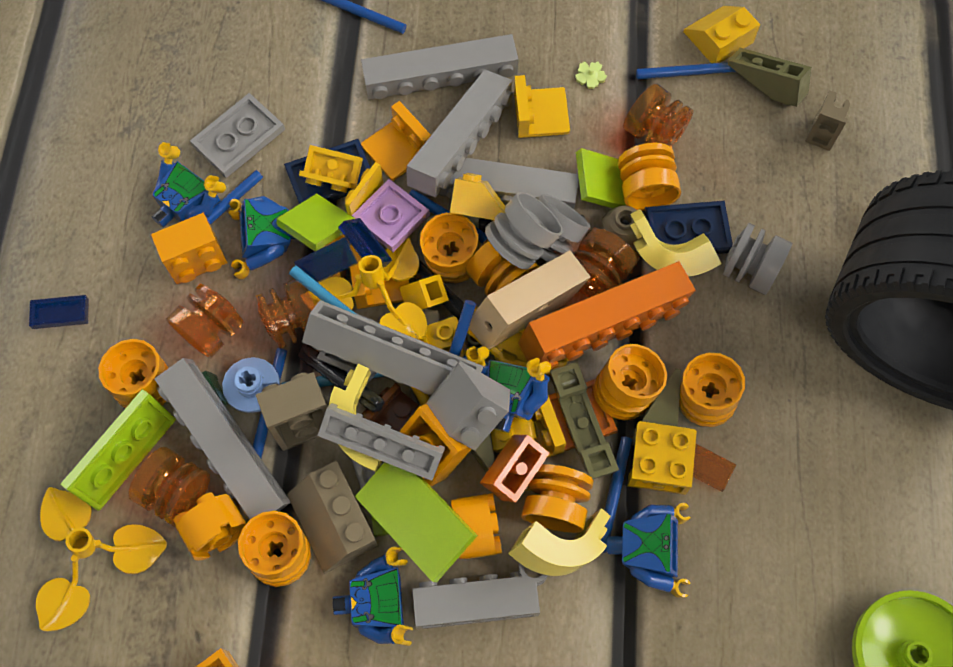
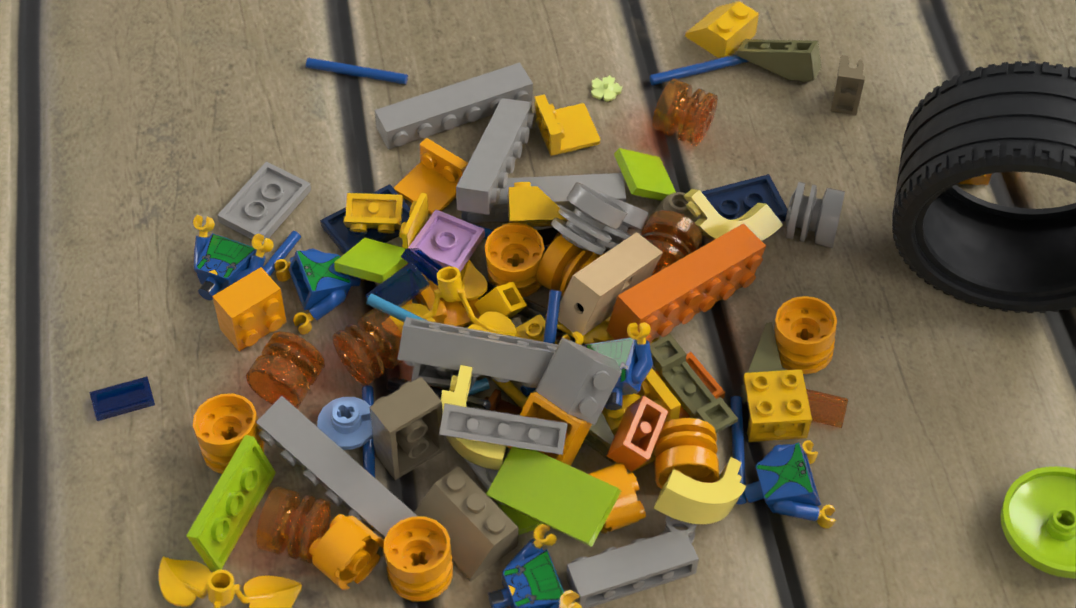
camera: 15 degrees left, 15 degrees down
light orange wheel [593,344,667,420] -> none
light orange wheel [618,143,681,211] -> none

